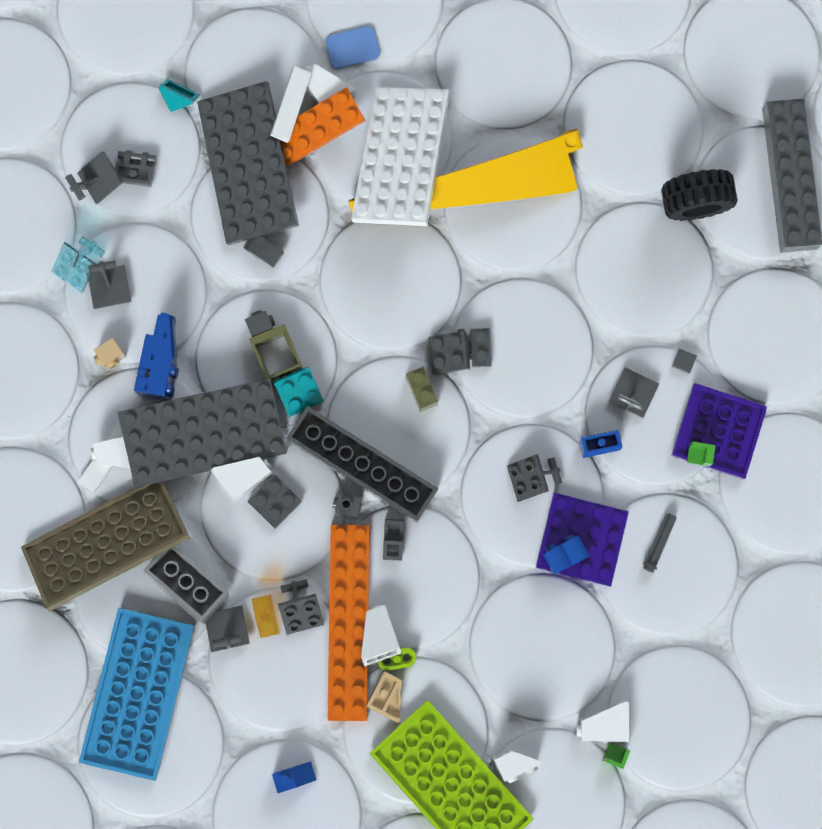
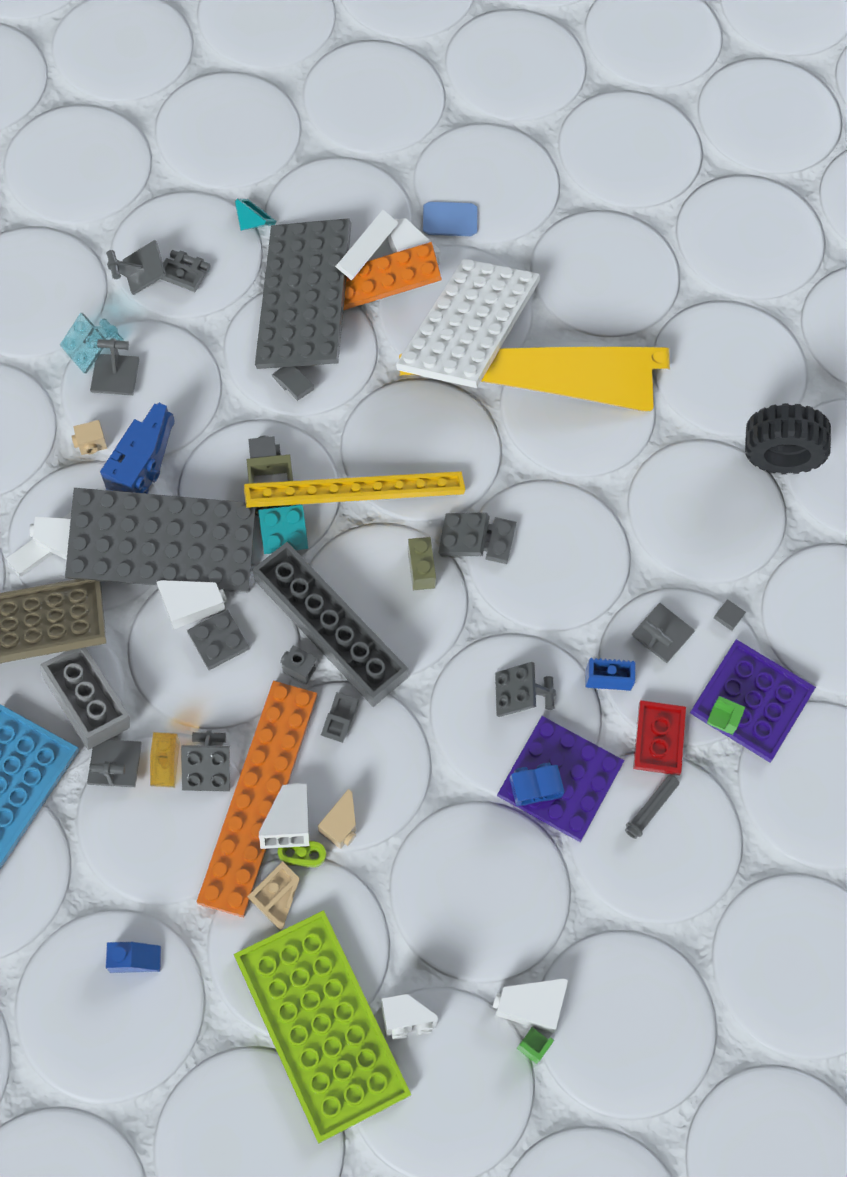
camera: 15 degrees right, 15 degrees down
none -> yellow plate [244,471,466,508]
none -> tan slope [318,789,356,849]
none -> red plate [633,700,686,776]

